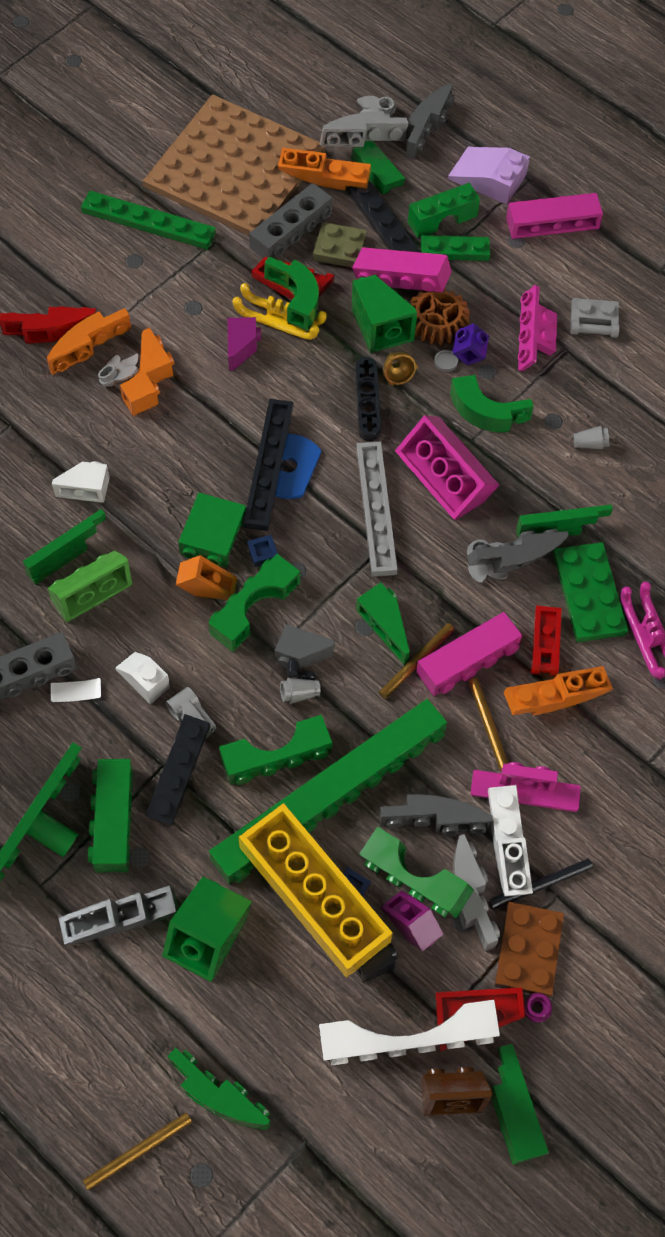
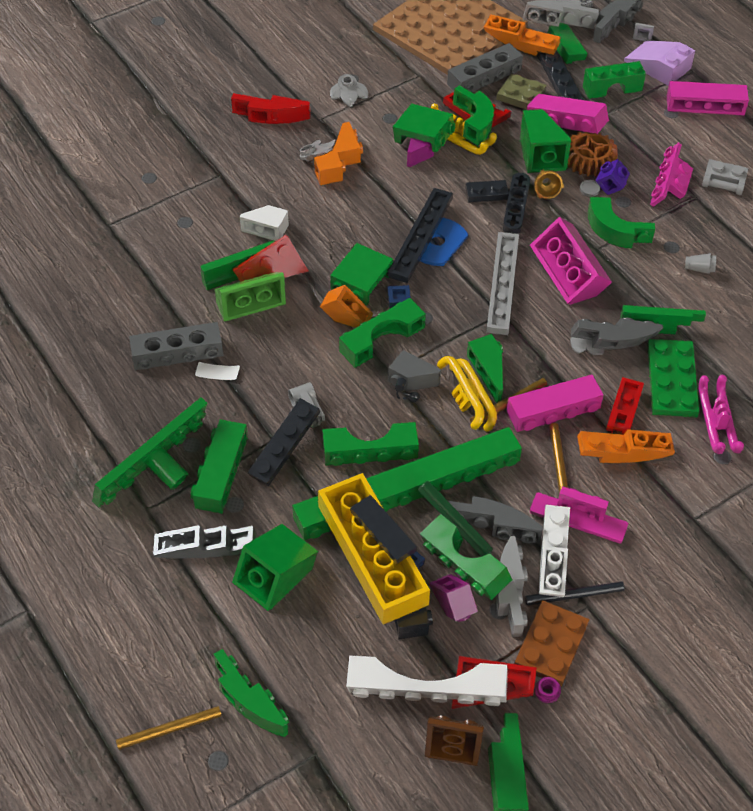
camera: 15 degrees right, 10 degrees down
orange slope [47,308,131,375] -> none
green plate [81,191,216,250] -> none
white slope [115,652,170,705] -> none
light grey cone [280,678,320,704] -> none
green plate [421,235,490,261] -> none
none -> wing [232,235,308,282]
none -> light grey plate [330,74,368,108]
none -> black tile [350,495,417,565]
none -> green panel [392,103,456,153]
none -> dark green axle [418,481,493,557]
none -> yellow piece [437,356,497,432]
none -> black plate [465,180,509,203]
none -> light grey slope [633,23,654,41]

